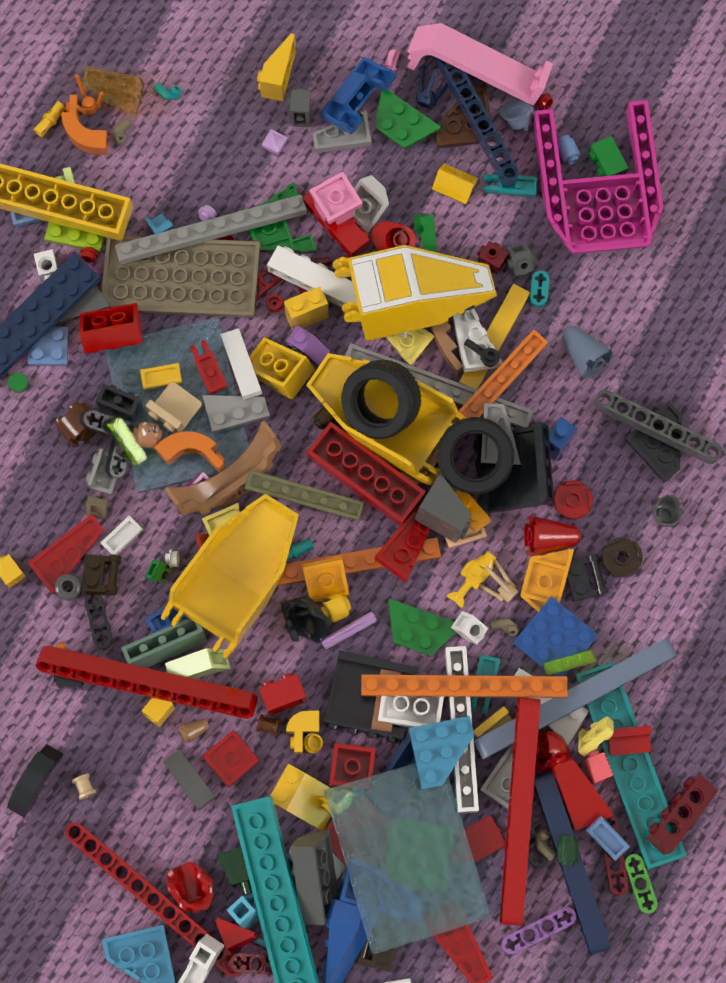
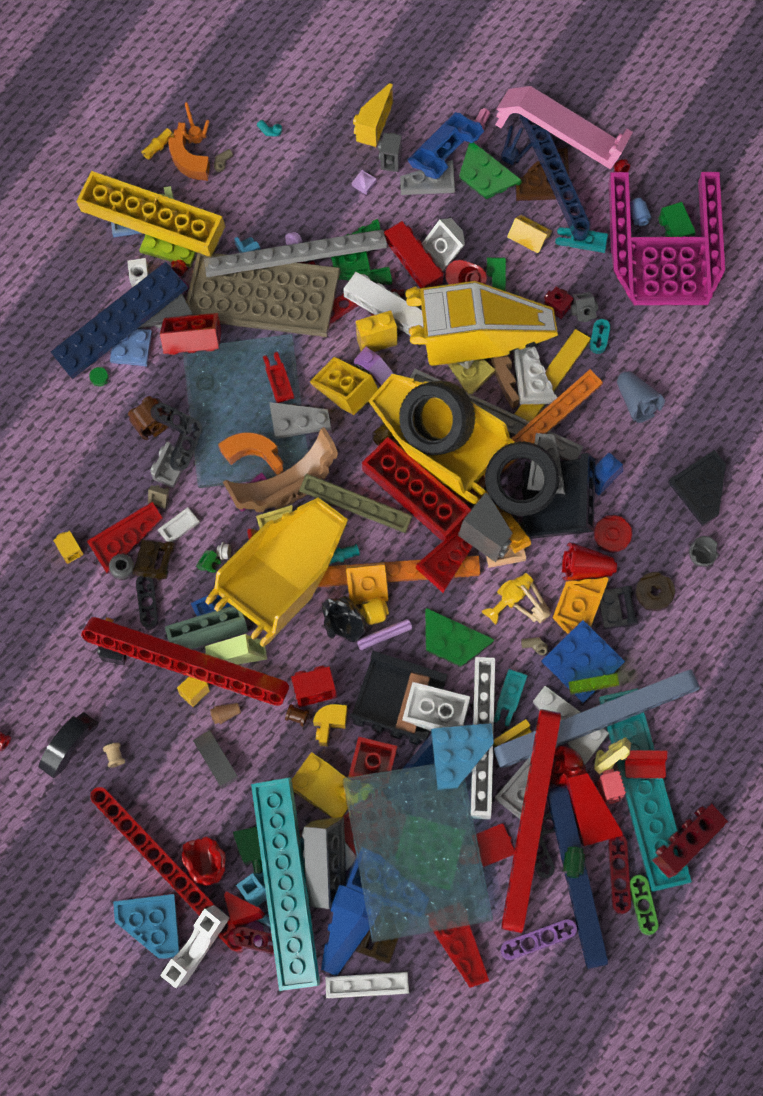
camera: 10 degrees right, 5 degrees down
clear yellow wedge [82,66,145,120] -> none
black brick [96,384,142,422] -> none
clear neon green piece [107,417,148,465] -> none
nougat head [132,422,162,449] -> none
yellow tile [140,363,182,390] -> none
tan bracket [146,382,202,433] -> none
red plate [202,729,260,788] -> none
white tile [220,328,262,400] -> none
red plate [265,294,284,313] -> none
yellow plate [303,733,323,754] -> none
bright pink panel [309,172,363,225] -> none
orange plate [361,675,568,698] -> none
white brick [451,611,488,645] -> none
black plate [464,338,500,367] -> none
sand blue piece [499,100,534,132] -> none
dark tan arm [536,829,557,861] -> none
medium blue tile [586,815,630,861] -> none
dark grey beam [594,390,723,464] -> none

